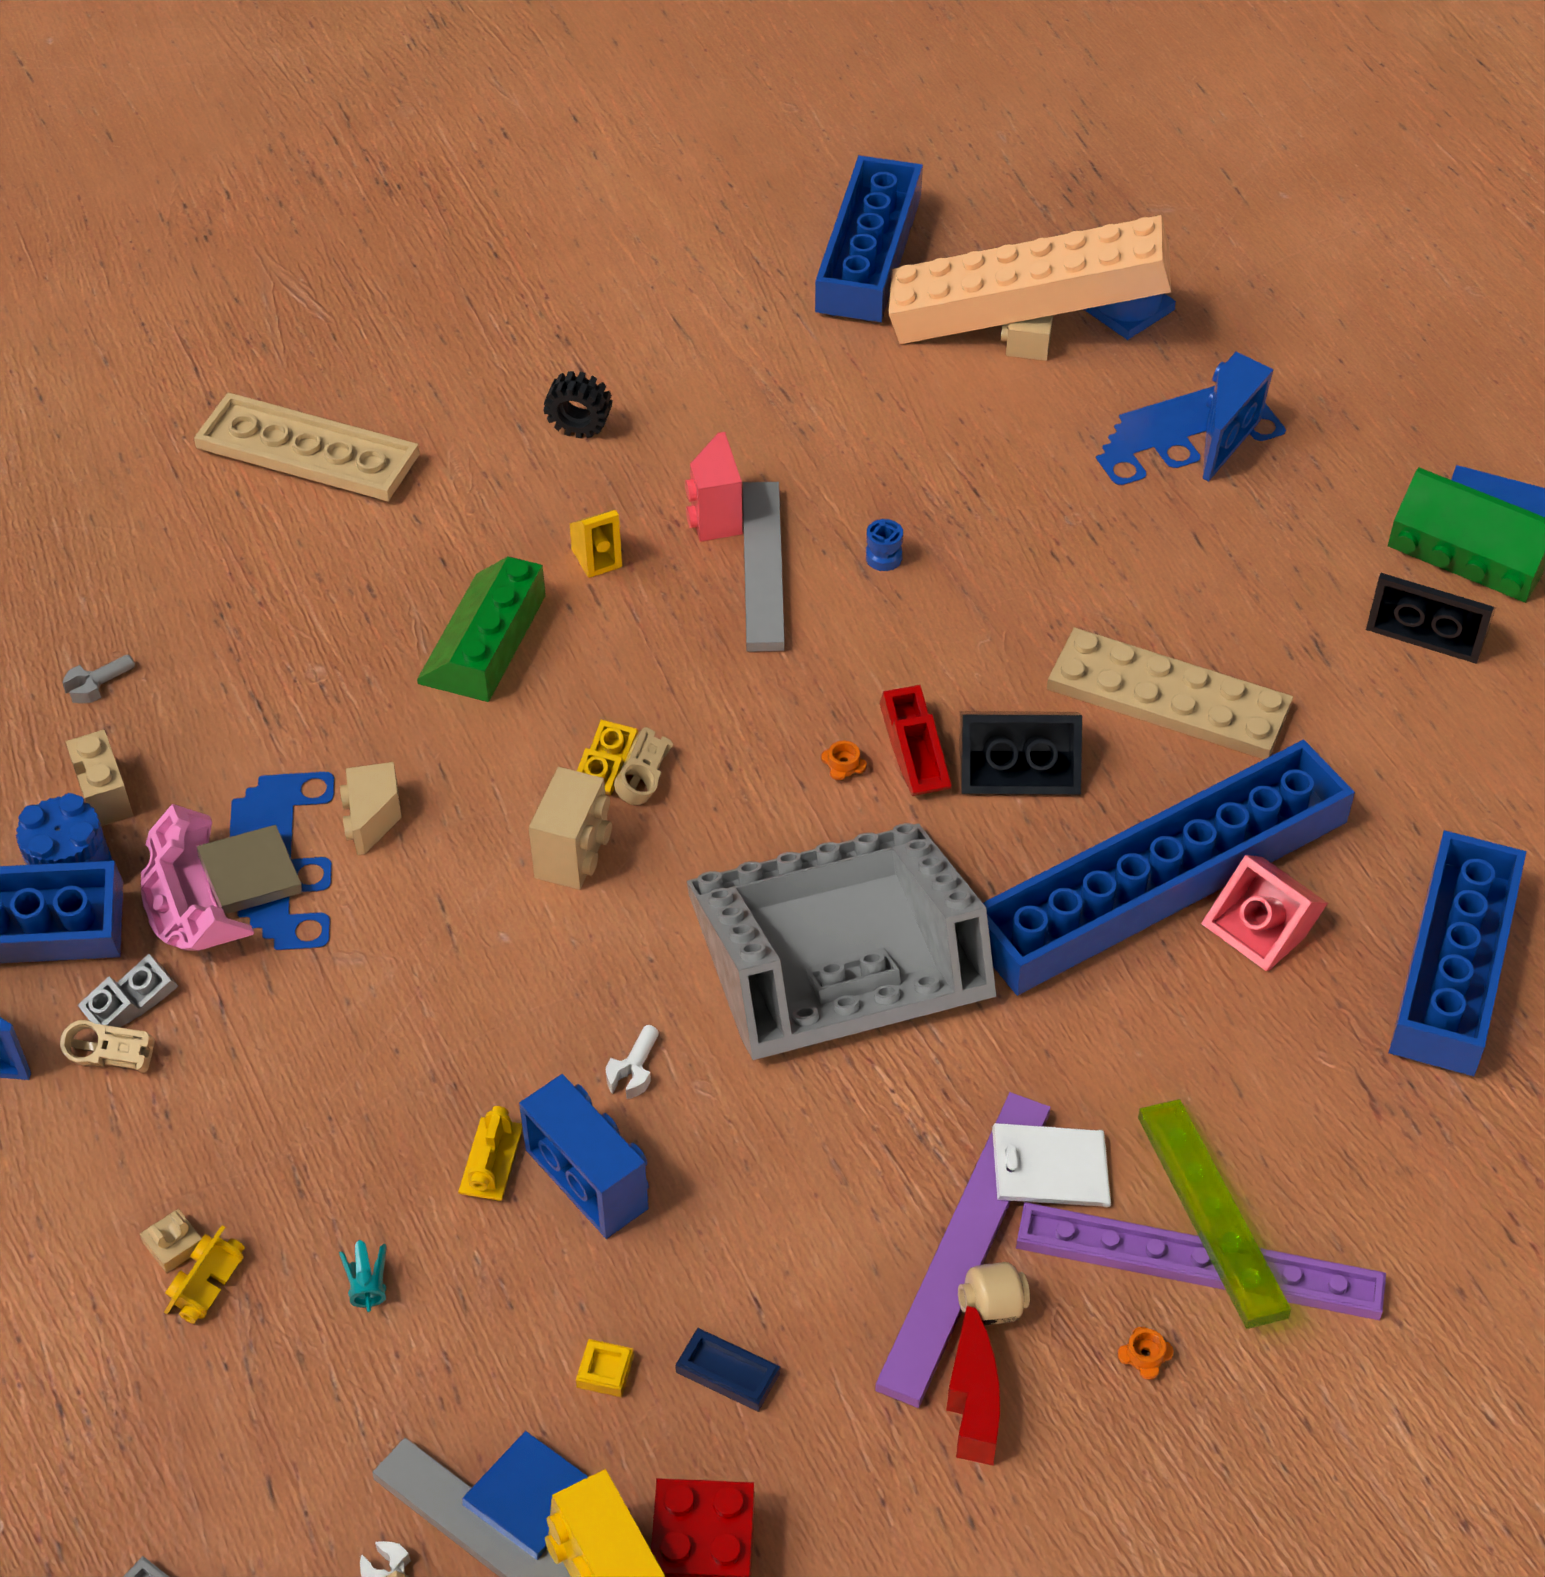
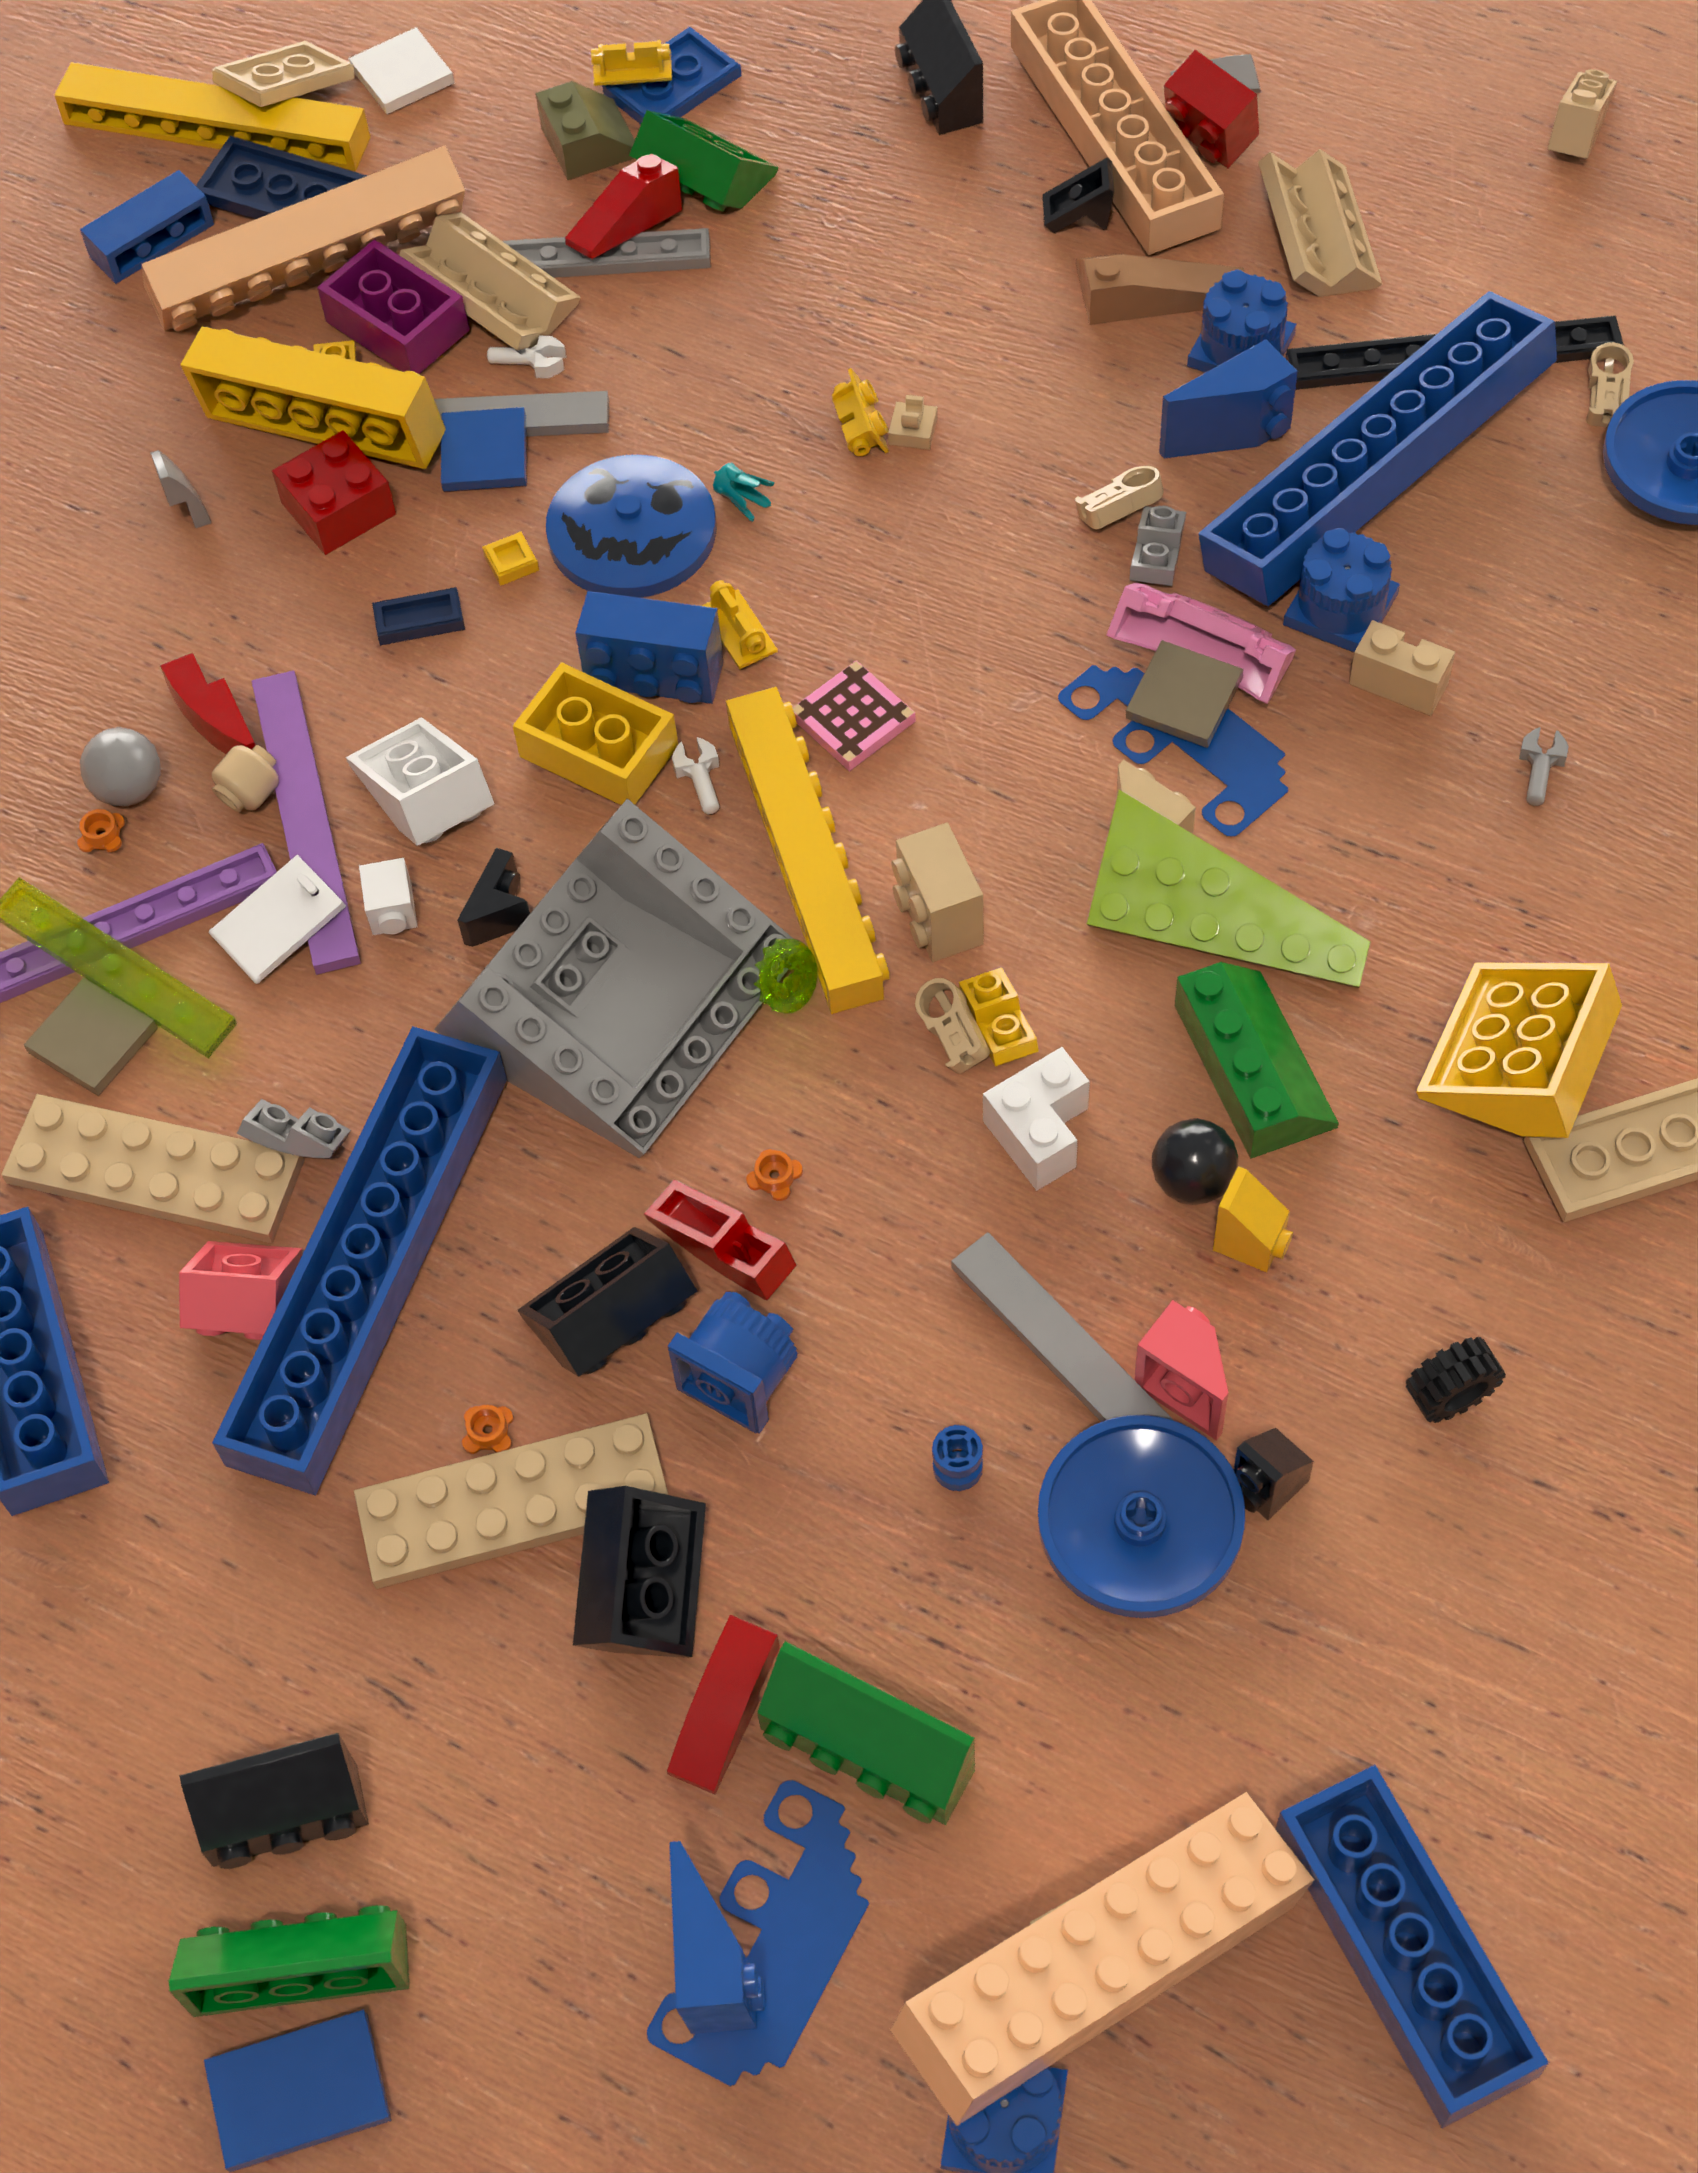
camera: 145 degrees right, 10 degrees up
none -> tan plate [1,1094,304,1243]
none -> dark tan tile [24,978,158,1096]
none -> light grey piece [80,727,161,807]
none -> light grey slope [237,1099,351,1158]
none -> white slope [346,717,494,846]
none -> white brick [359,858,418,935]
none -> black slope [457,848,530,947]
none -> orange plate [462,1405,513,1454]
none -> yellow brick [513,662,678,805]
none -> blue dish [546,454,717,598]
none -> black slope [573,1486,706,1658]
none -> red slope [667,1615,780,1795]
none -> blue piece [668,1291,798,1434]
none -> yellow brick [726,687,890,1014]
none -> clear neon green gear [753,939,817,1013]
none -> green slope [757,1641,975,1826]
none -> tile [792,660,915,771]
none -> white brick [983,1047,1089,1191]
none -> blue dish [1038,1415,1245,1618]
none -> lime wing [1087,790,1371,988]
none -> black piece [1152,1118,1238,1205]
none -> black slope [1234,1428,1314,1520]
none -> yellow slope [1416,963,1622,1138]

